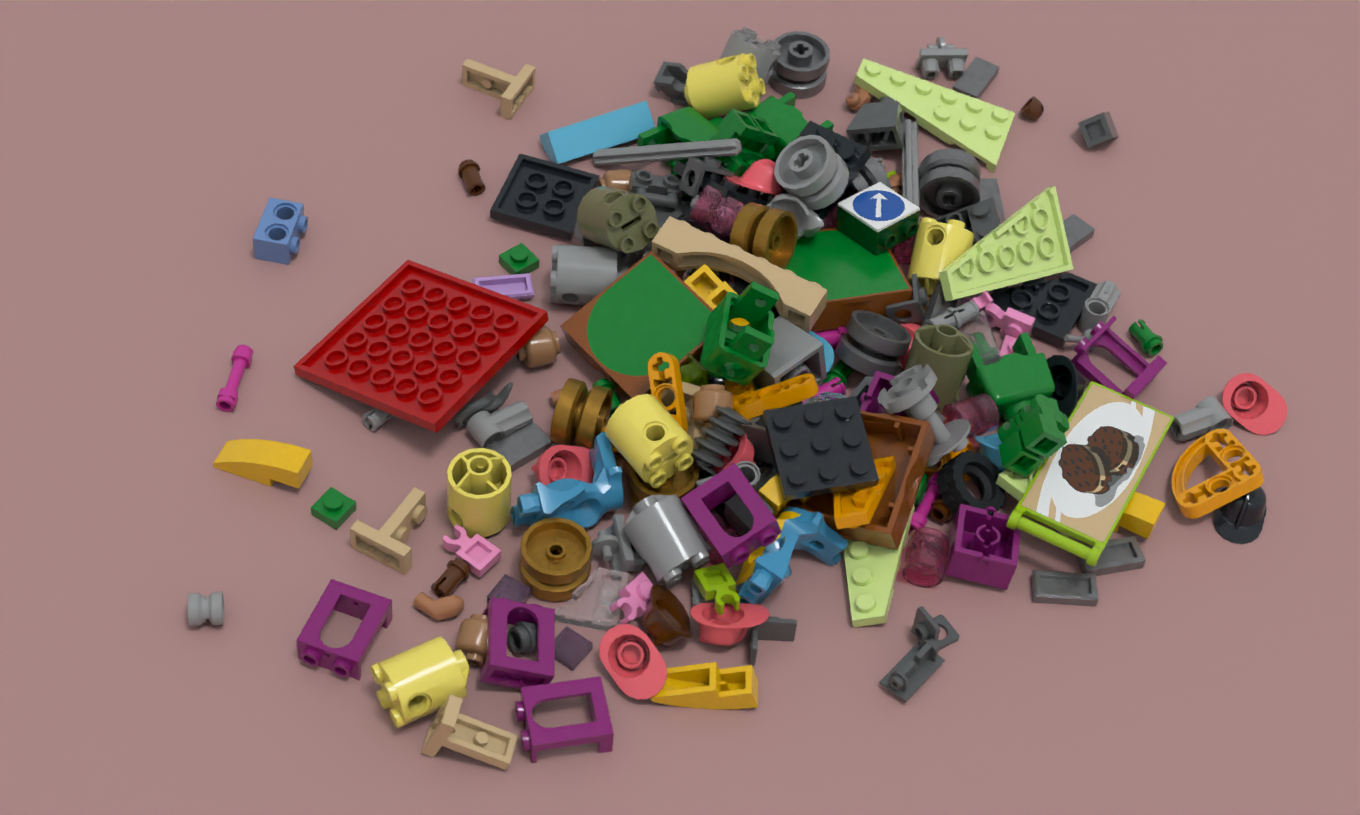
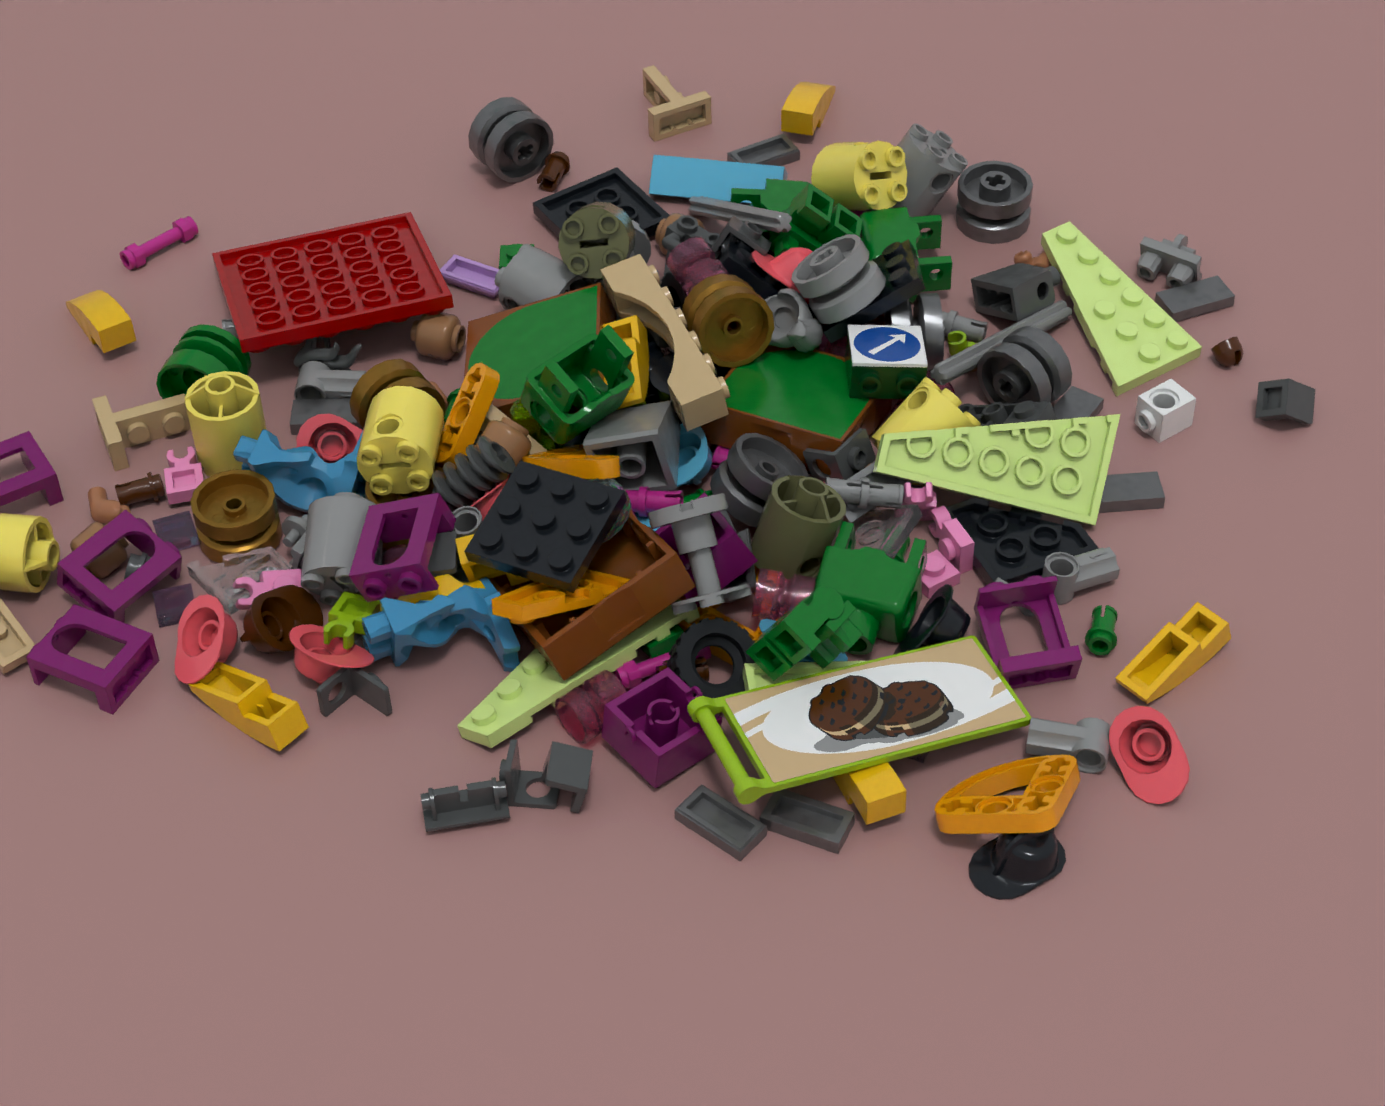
camera: 45 degrees right, 5 degrees down
medium blue brick [253,198,308,265] -> none
green plate [311,487,357,530] -> none
none -> green wheel [156,324,252,399]
none -> flat silver wheel [468,97,554,183]
none -> dark grey panel [541,741,593,813]
none -> flat silver tile [727,134,800,166]
none -> yellow slope [781,82,835,136]
none -> yellow slope [1115,601,1231,704]
none -> white brick [1134,379,1196,443]

